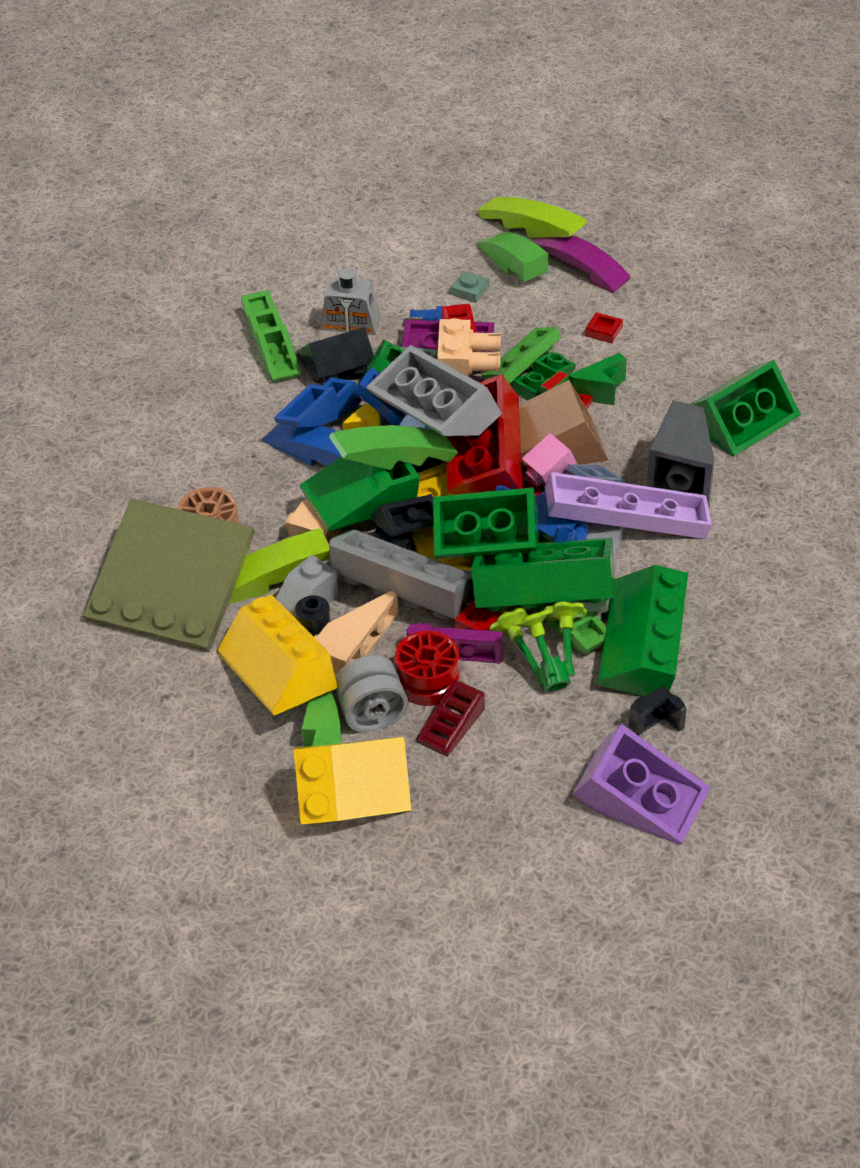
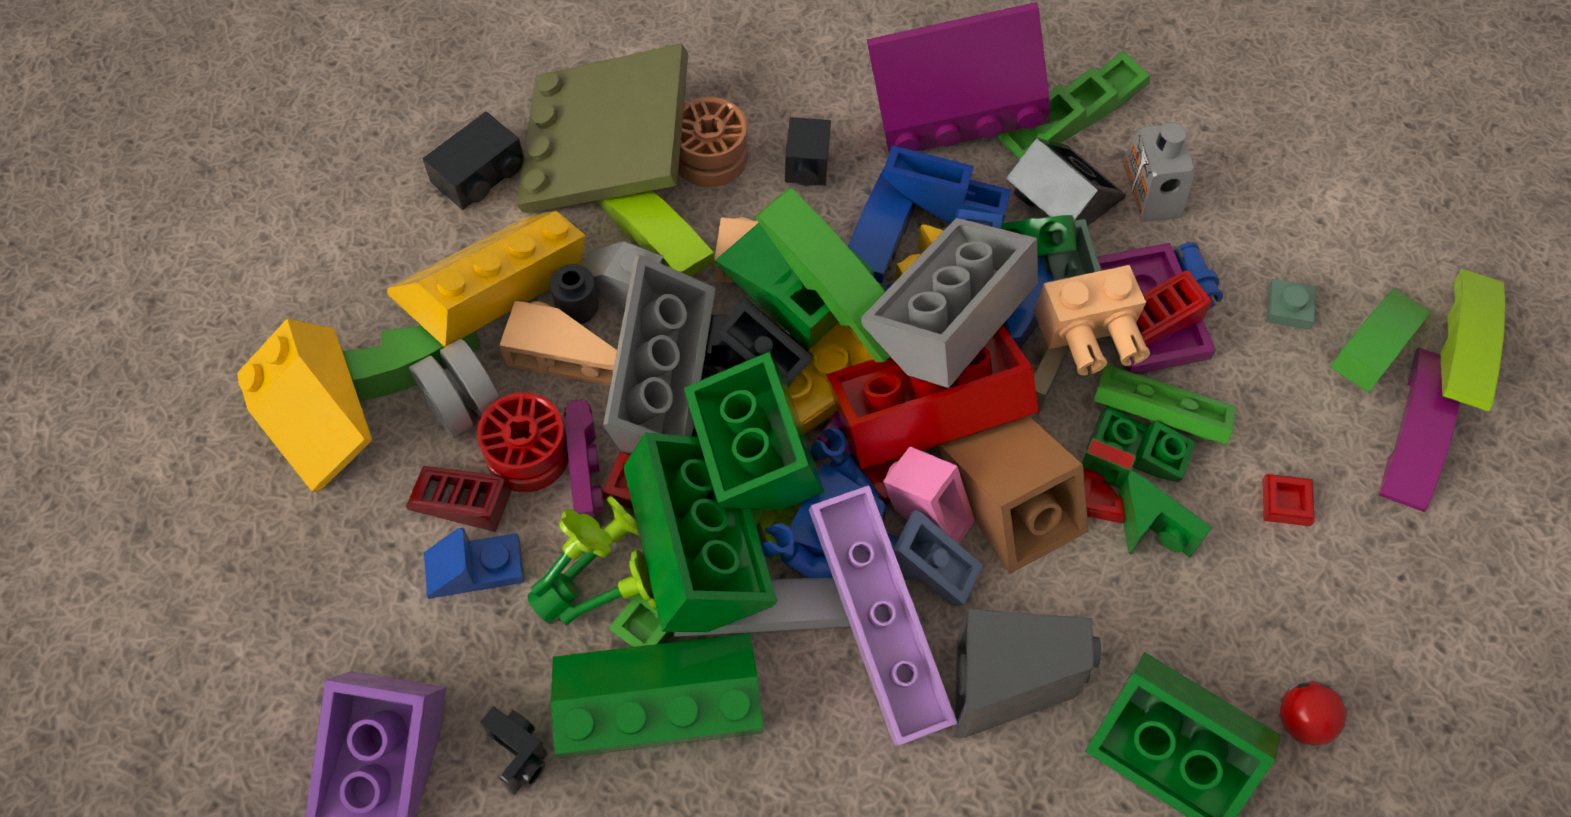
camera: 70 degrees right, 15 degrees up
none -> black brick [422,111,524,210]
none -> blue slope [424,528,525,599]
none -> black brick [785,117,831,186]
none -> magenta slope [866,2,1050,153]
none -> red piece [1279,681,1347,746]

